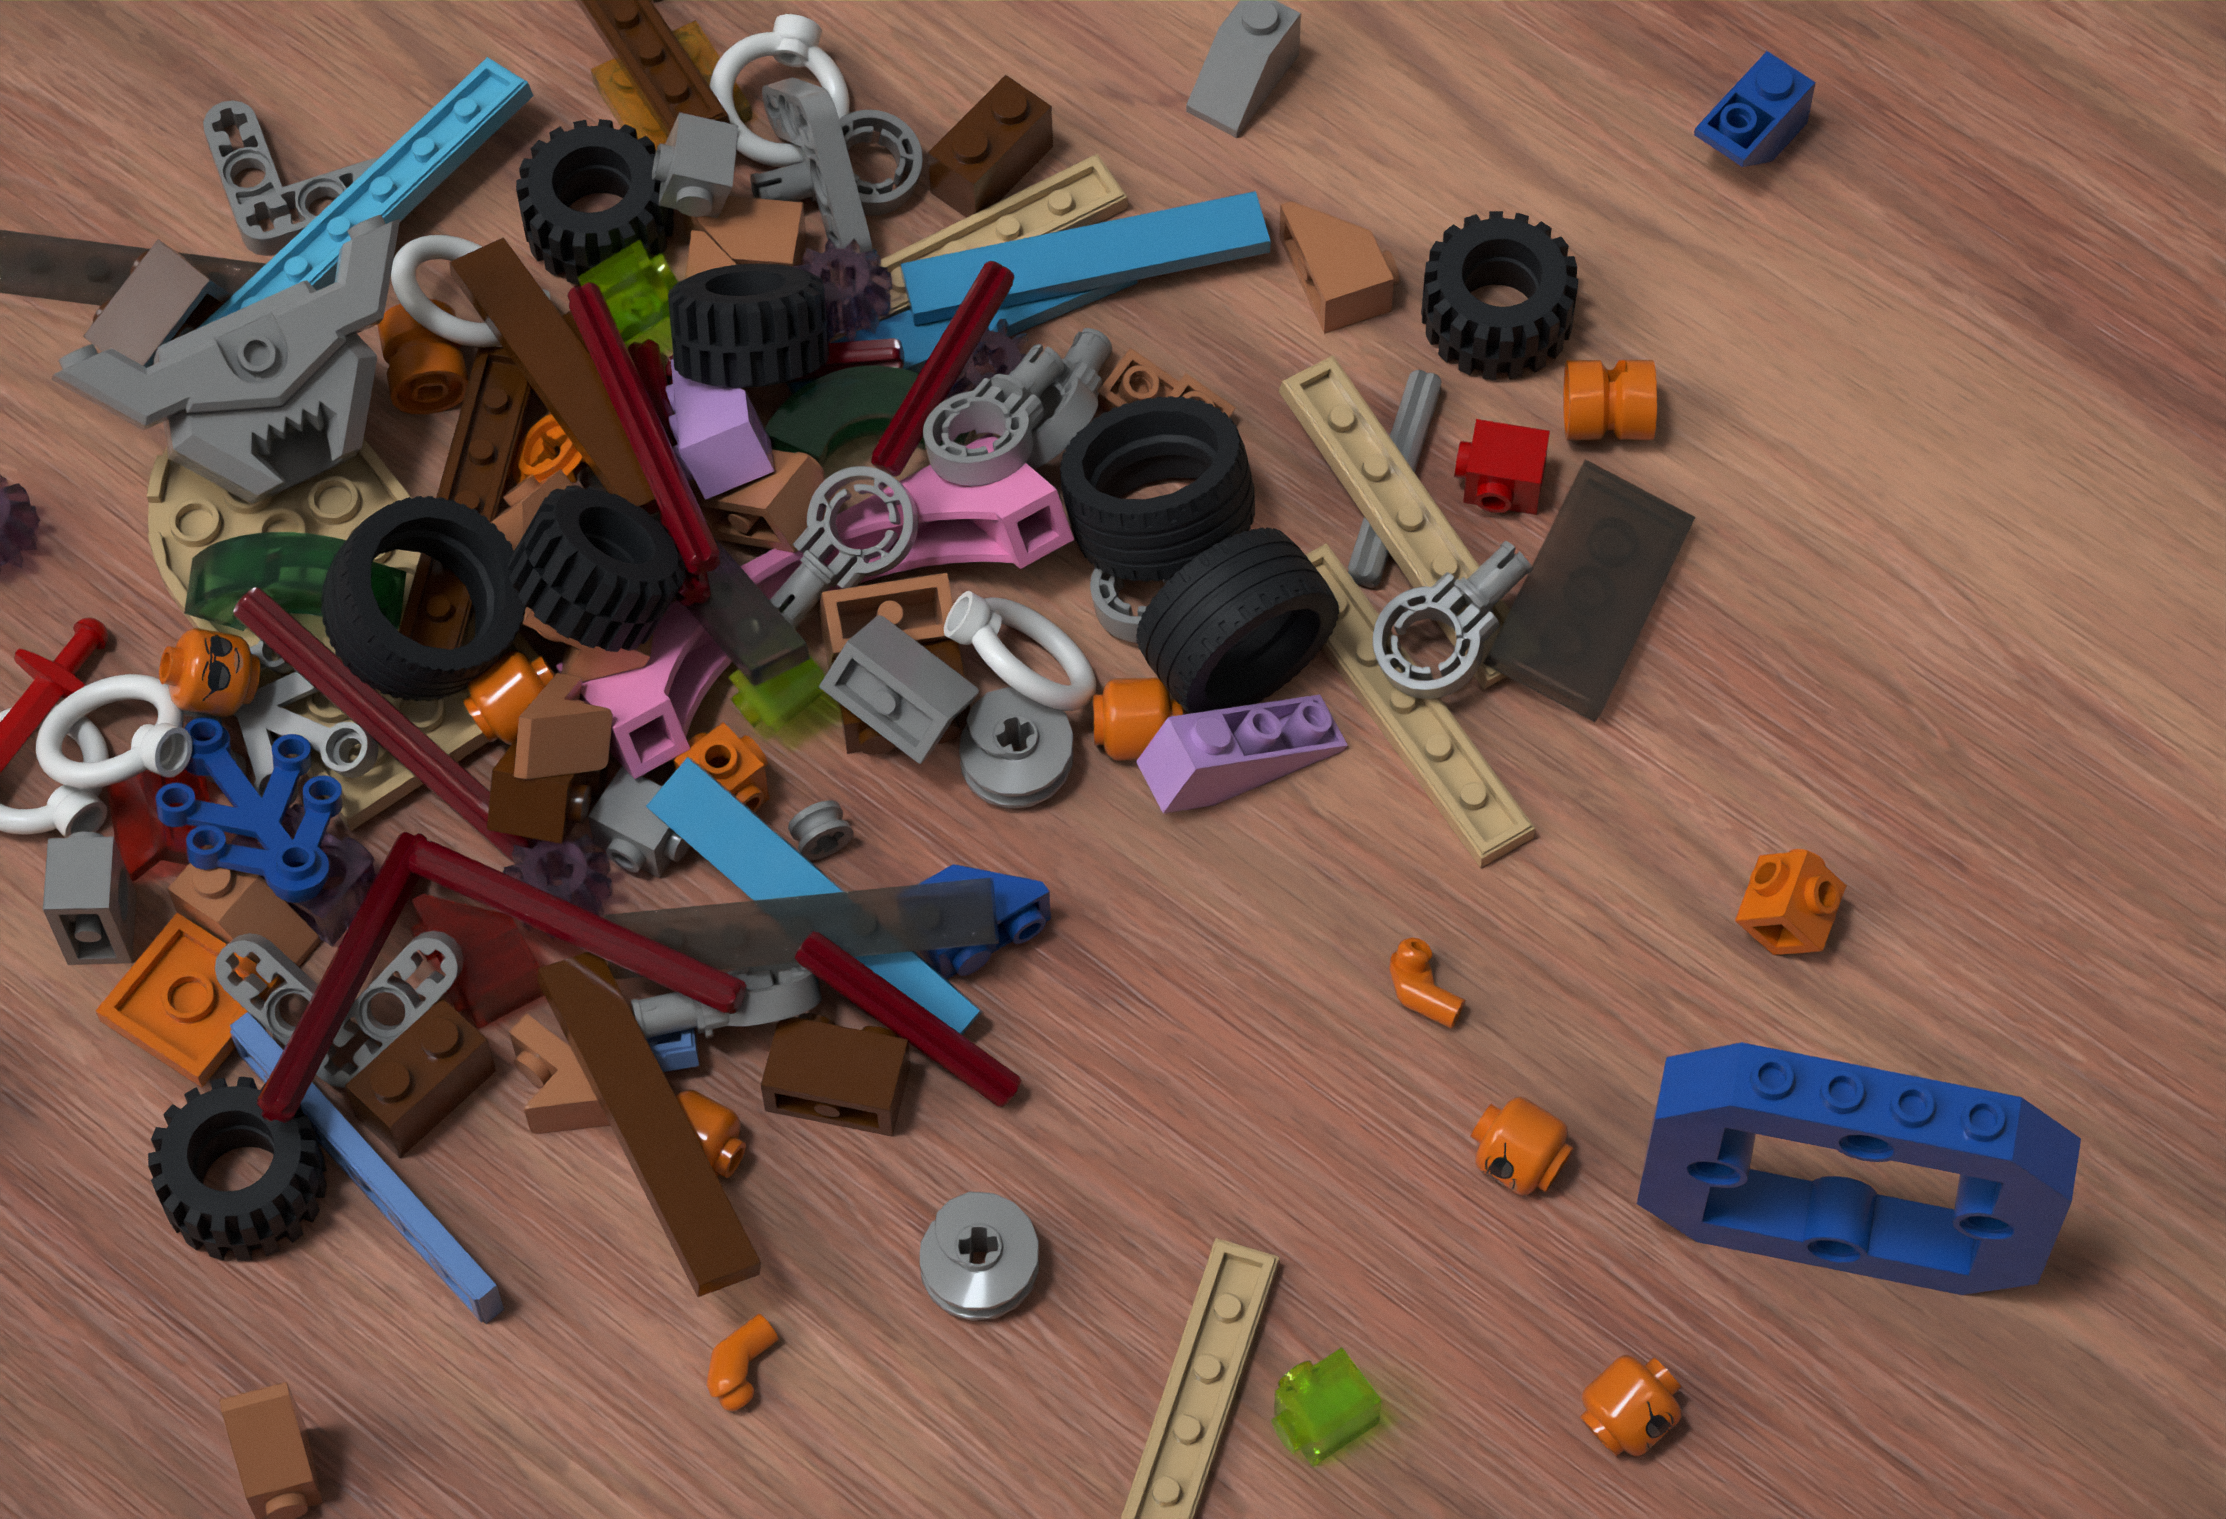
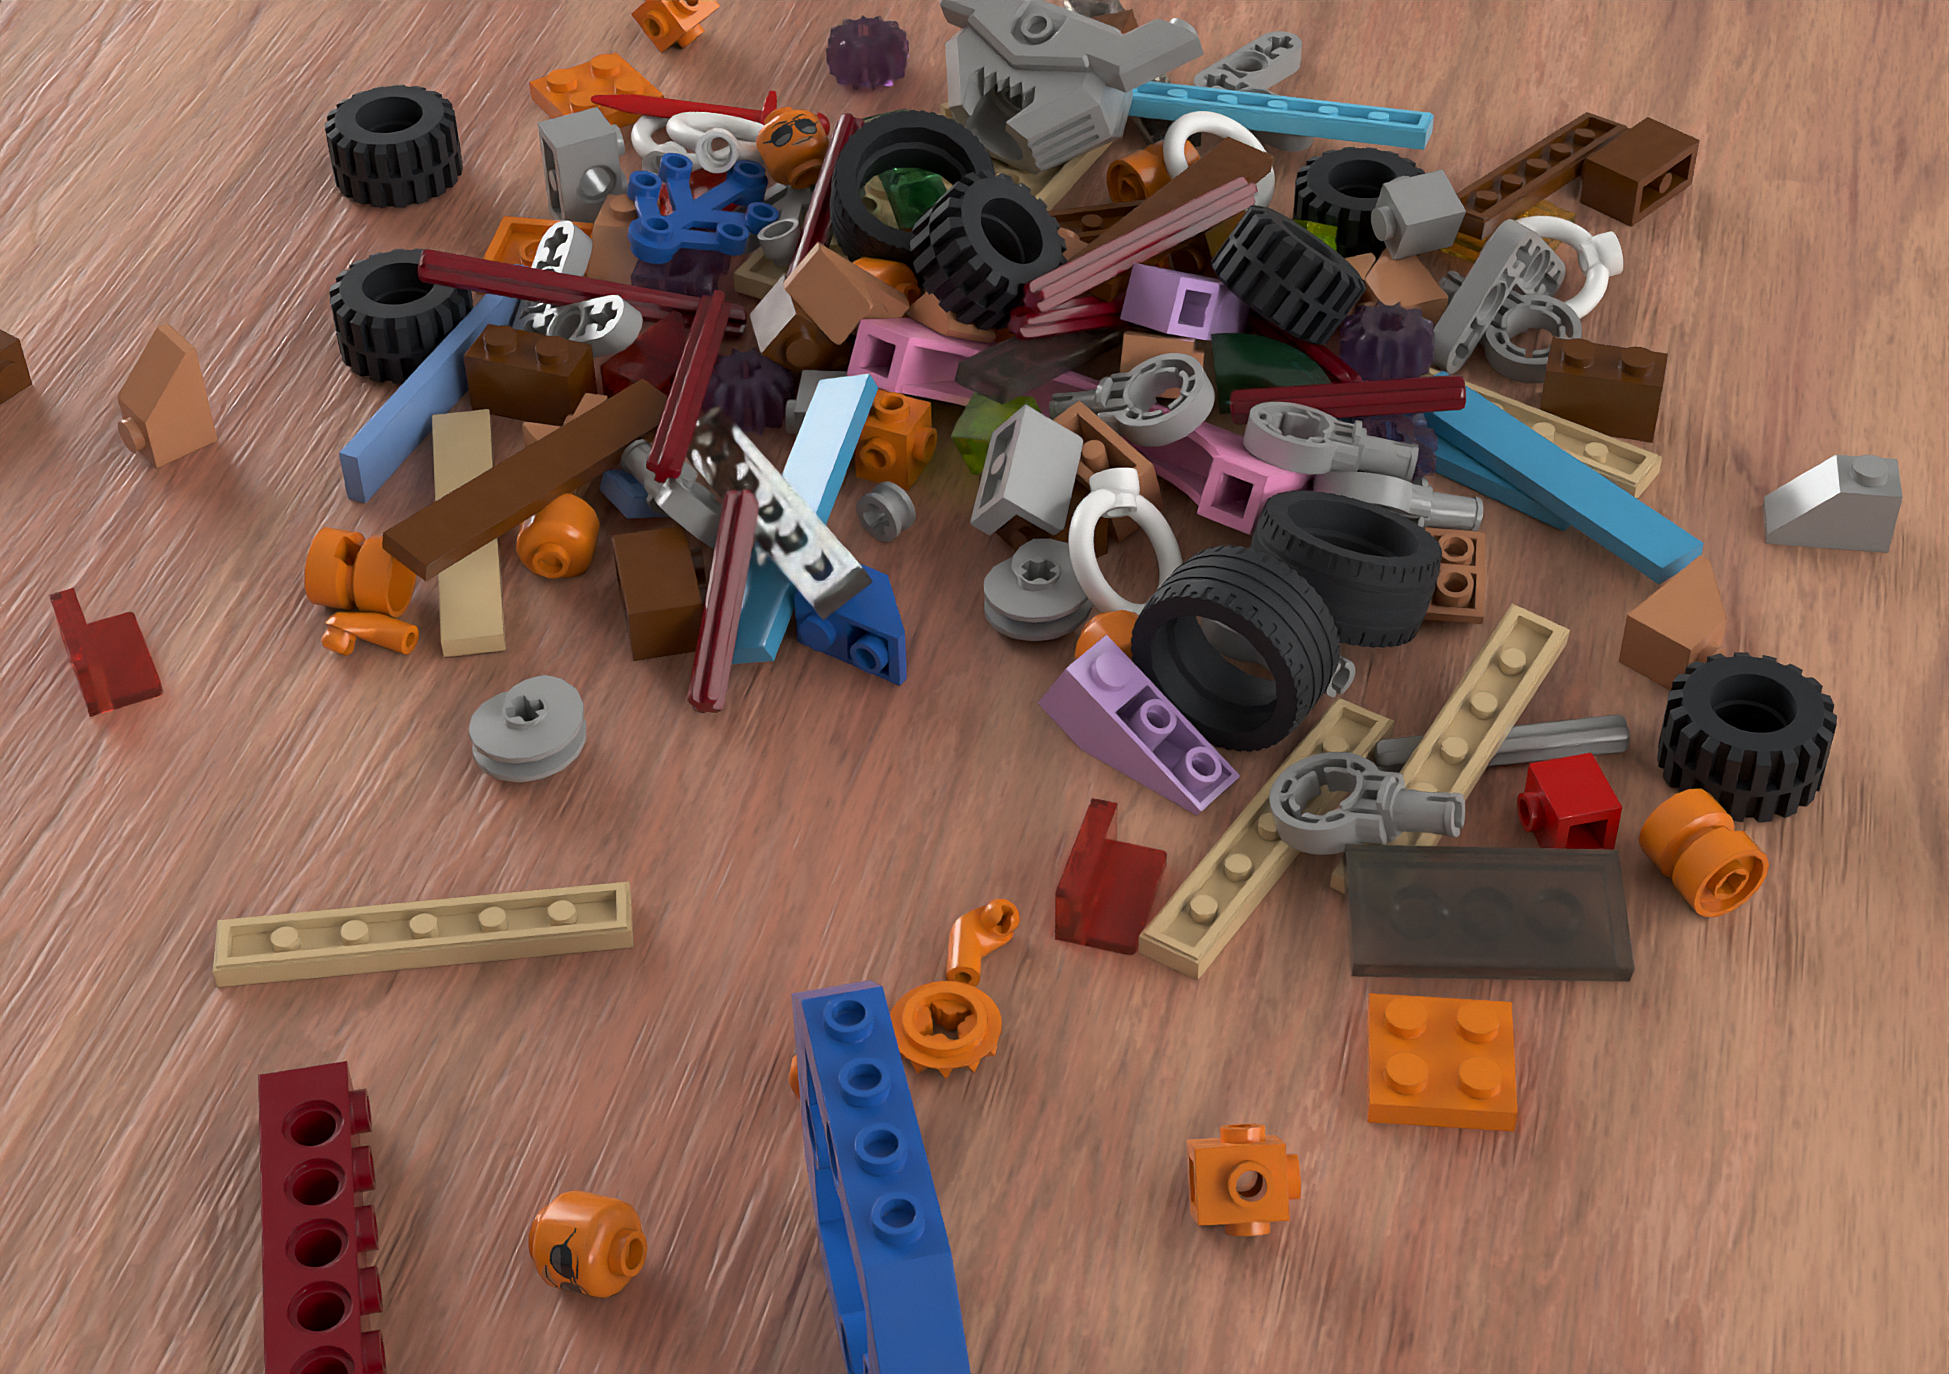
camera: 65 degrees right, 20 degrees down
clear neon green brick [1271,1347,1382,1467] -> none
none -> orange wheel [305,527,417,618]
none -> tan tile [432,409,506,657]
none -> orange gear [890,981,1002,1079]
none -> clear red panel [1055,798,1167,955]
none -> orange plate [1367,993,1518,1132]

